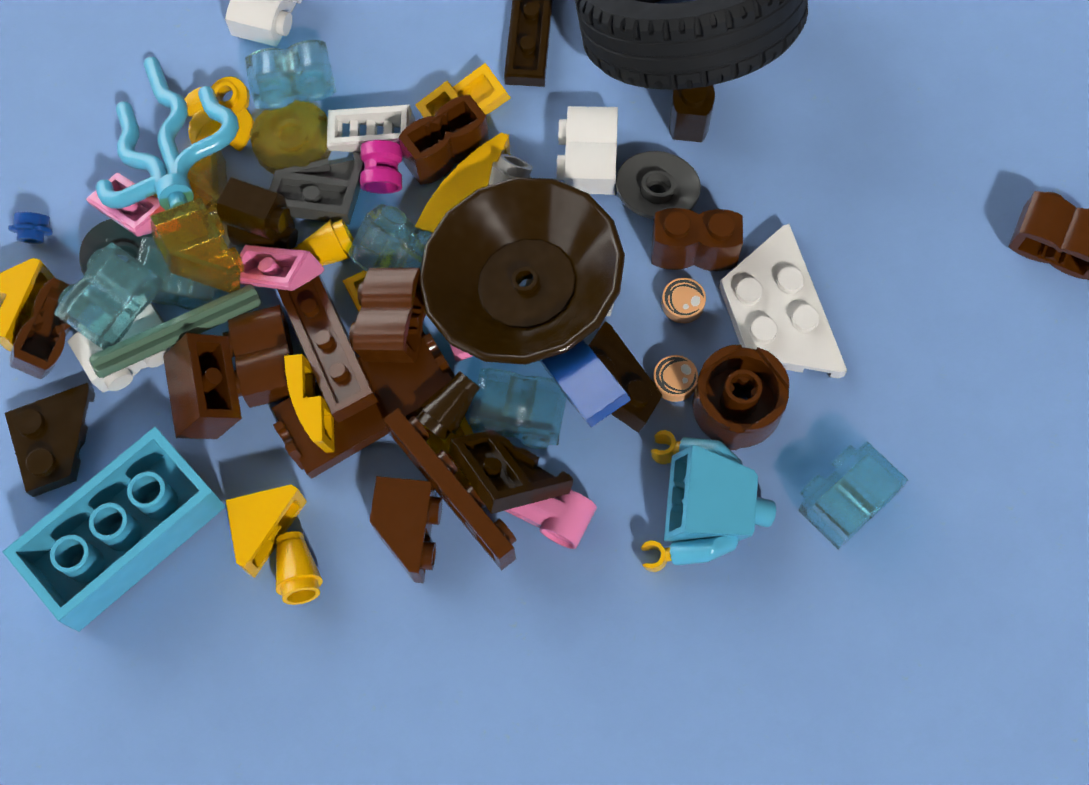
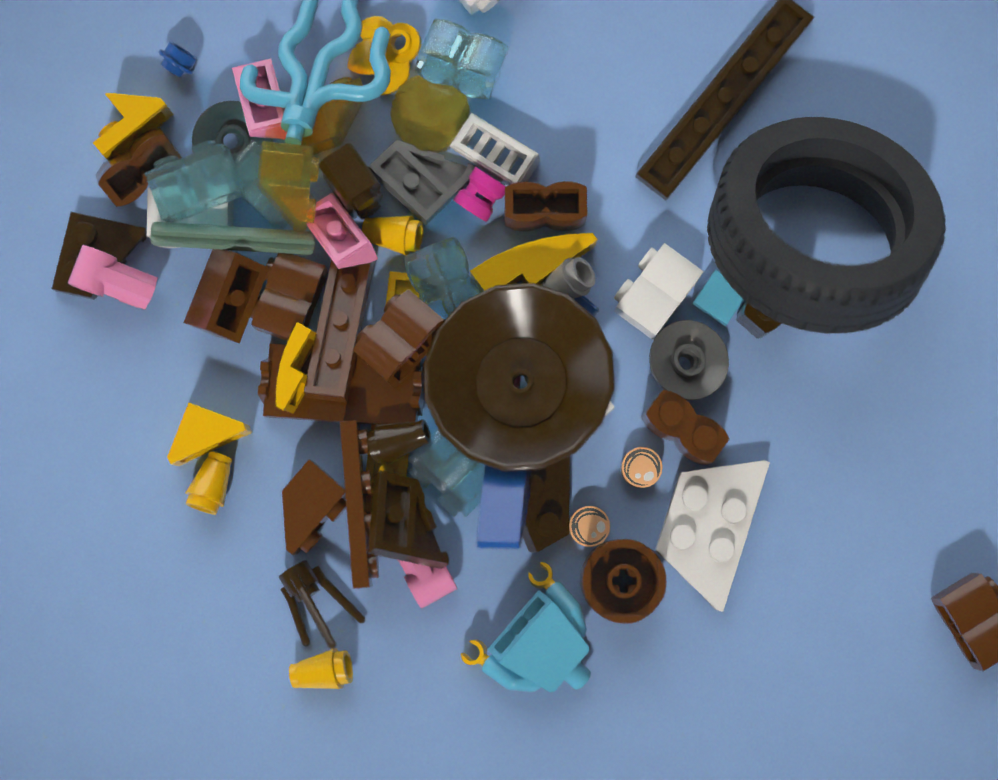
camera: 30 degrees right, 15 degrees up
medium azure brick [2,427,226,632] -> none
yellow slope [415,63,511,118] -> none
clear light blue brick [798,441,908,550] -> none
none -> bright pink piece [68,245,158,310]
none -> dark brown plant [278,560,365,649]
none -> yellow cone [289,648,353,689]
none -> medium azure tile [692,270,744,326]

